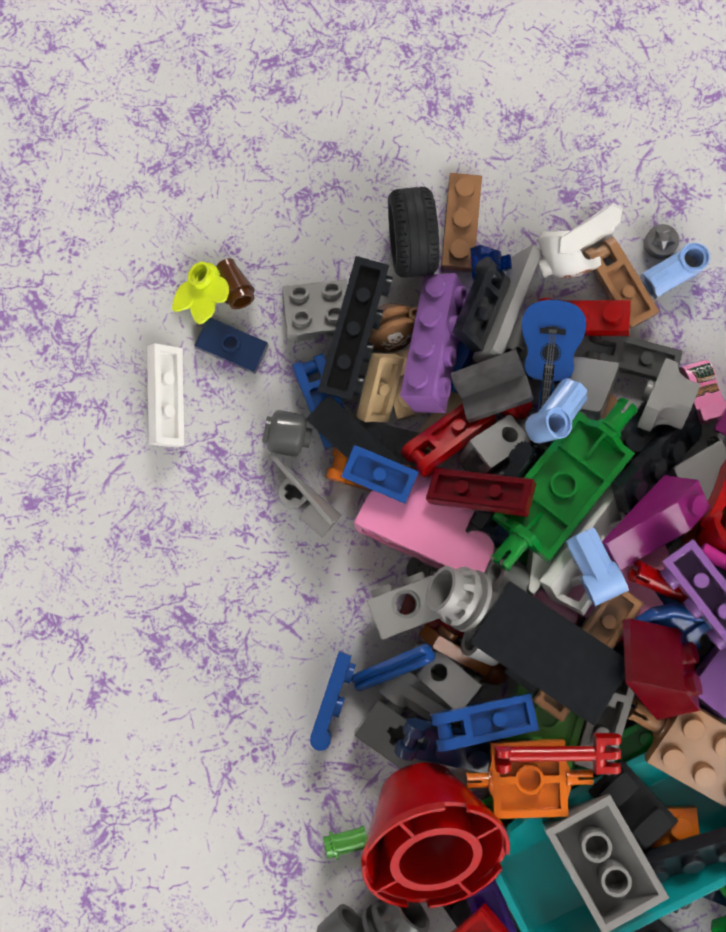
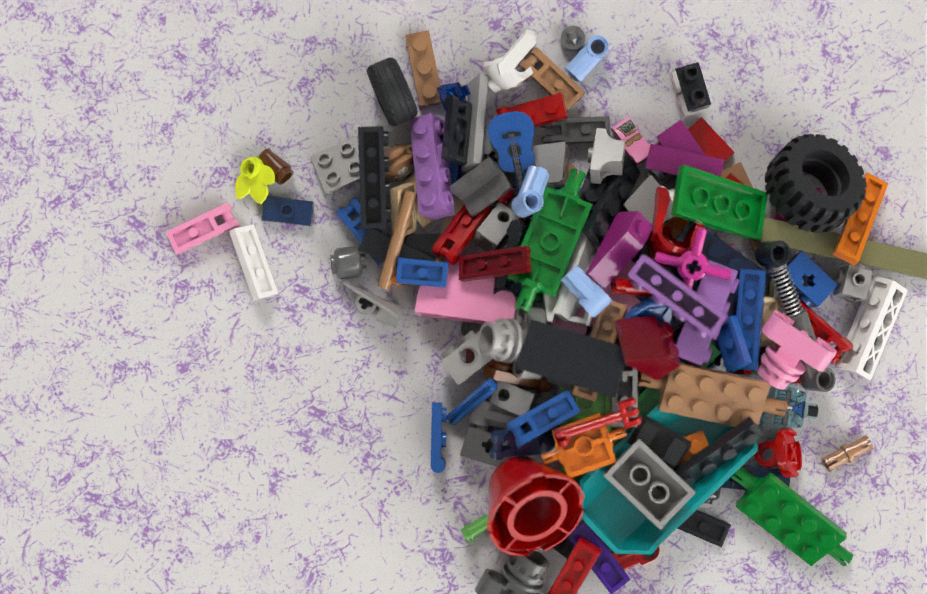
camera: 20 degrees left, 5 degrees up
none -> bright pink plate [166,203,240,255]
none -> medium nougat piece [378,190,417,290]

